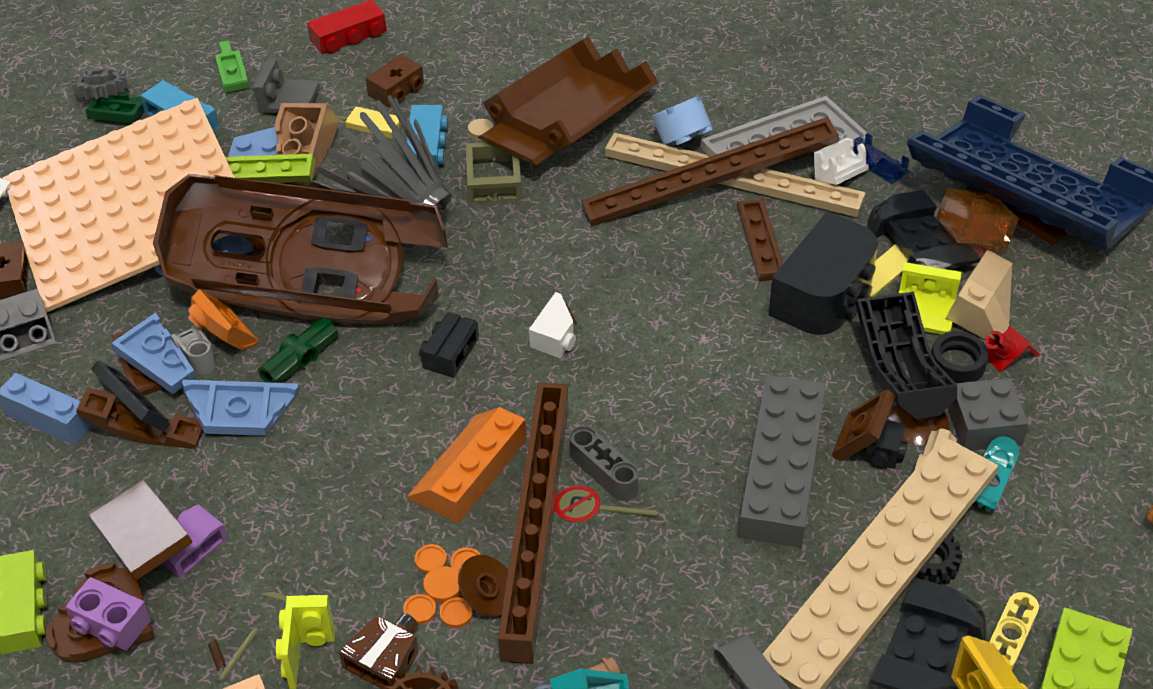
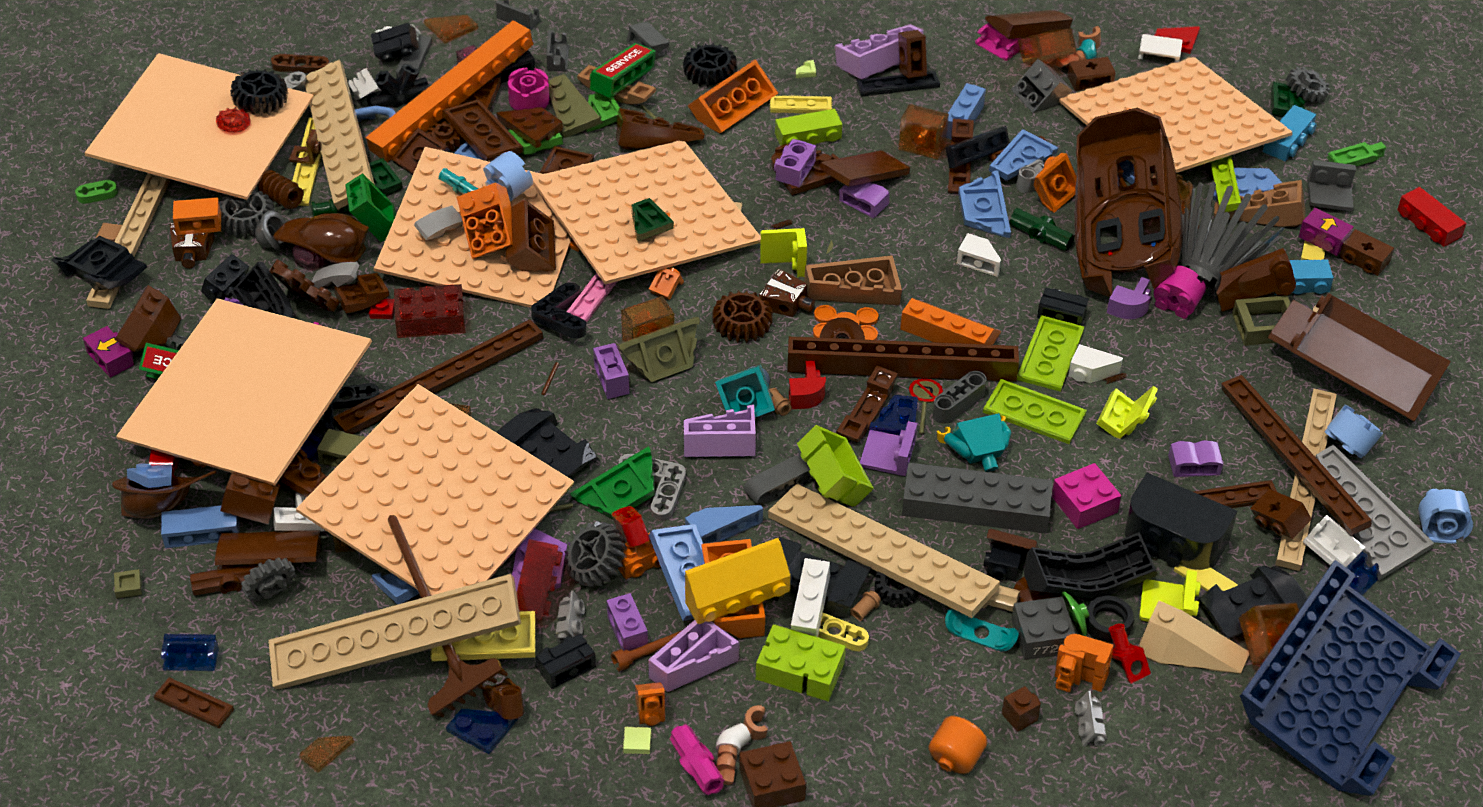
camera: 85 degrees right, 0 degrees up
none -> red brick [788,361,826,410]
none -> white brick [791,558,830,637]
none -> lime piece [797,425,874,507]
none -> medium nougat wedge [804,256,902,305]
none -> reddish brown slope [836,366,898,442]
none -> medium nougat pin [850,590,881,621]
none -> medium lavender bracket [860,421,917,476]
none -> clear blue wing [869,395,918,436]
none -> clear orange brick [898,104,949,160]
none -> teal torso [937,413,1011,472]
none -> white slope [957,233,1001,277]
none -> lime tile [983,379,1087,444]
none -> reddish brown brick [1002,686,1041,732]
none -> lime tile [1017,315,1084,392]
none -> dark pink brick [1052,463,1121,529]
none -> orange hips [1055,634,1114,692]
none -> bright green dish [1062,592,1090,636]
none -> light grey hinge [1075,690,1107,746]
none -> neon yellow bracket [1096,386,1158,439]
none -> medium lavender brick [1107,277,1151,319]
none -> dark pink brick [1153,266,1206,319]
none -> medium lavender brick [1168,440,1223,477]
none -> reddish brown slope [1216,248,1296,312]
none -> reddish brown brick [1250,489,1312,539]
none -> magenta brick [1298,208,1354,256]
none -> light blue brick [1418,489,1473,544]

